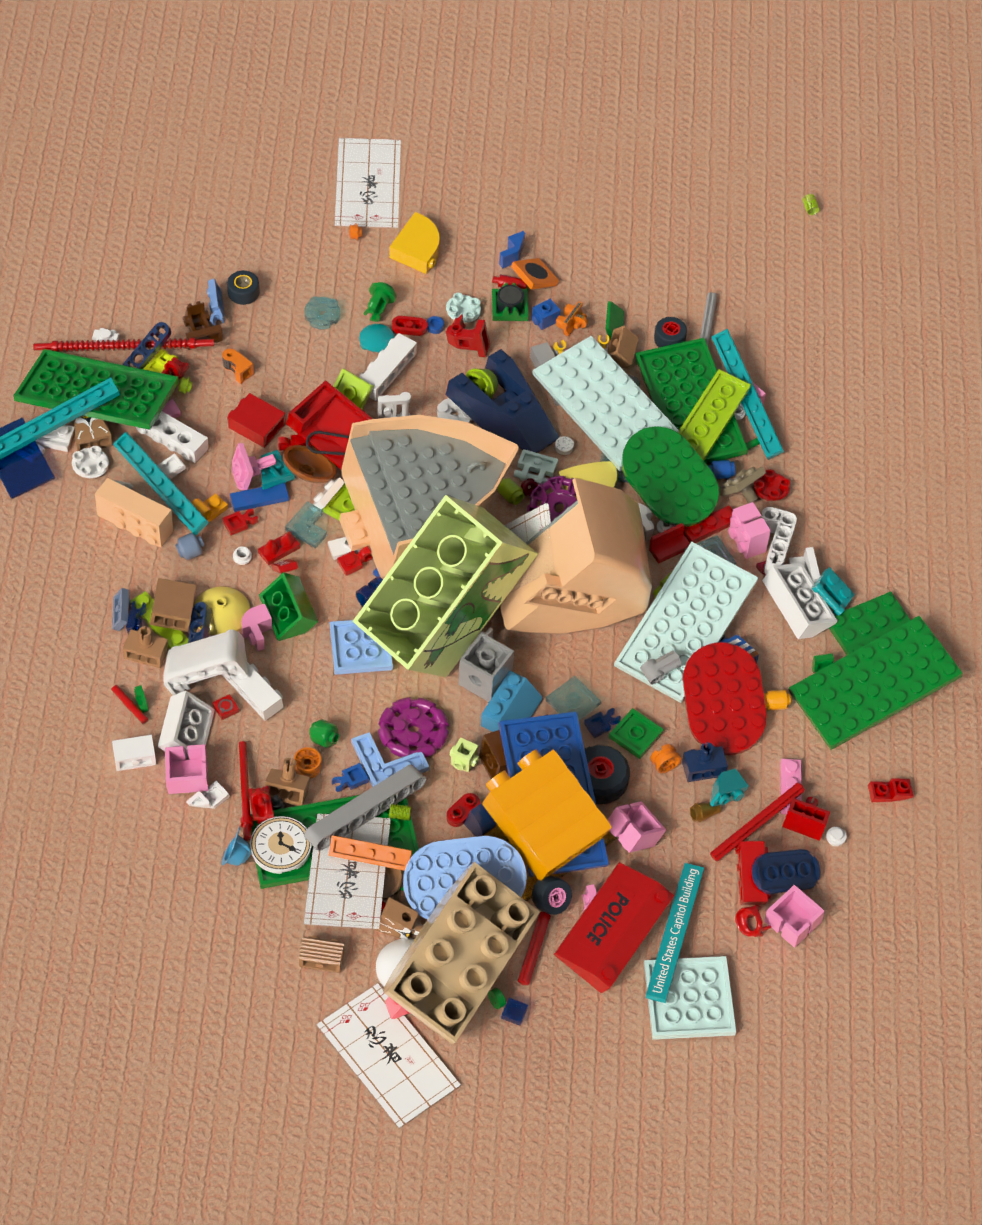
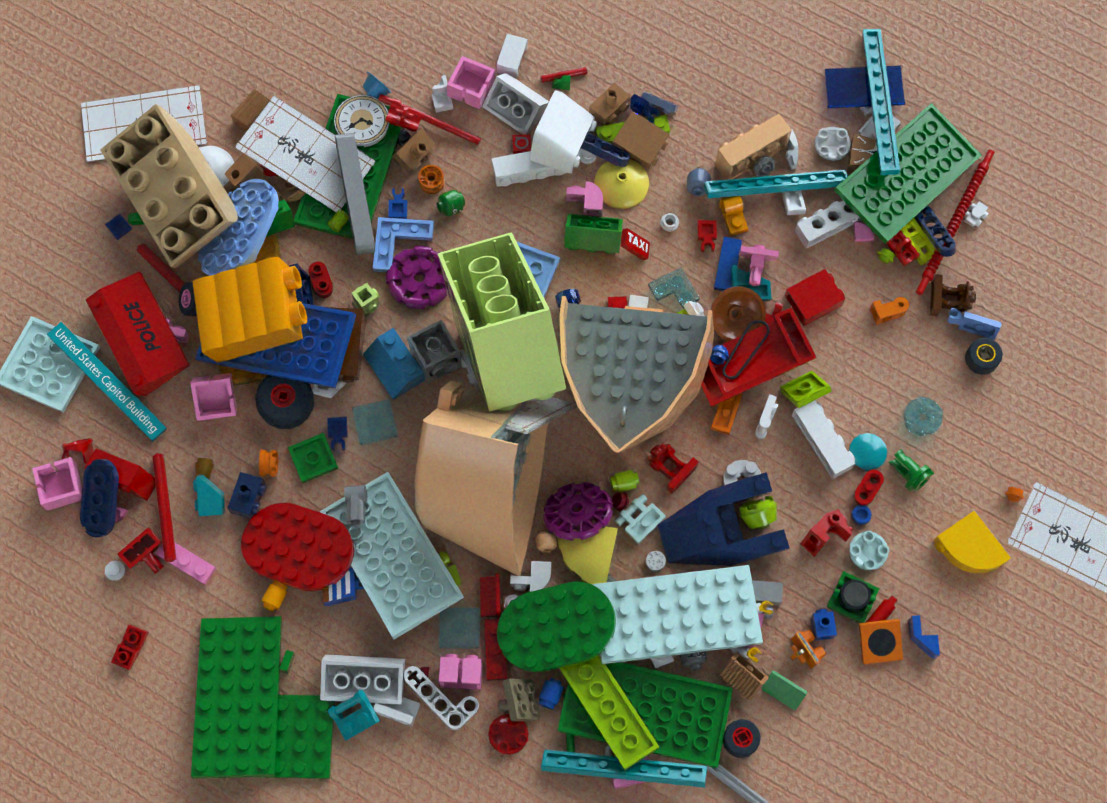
camera: 120 degrees right, 15 degrees up
red tile [258,531,300,566] -> none
orange plate [328,835,413,871] -> none

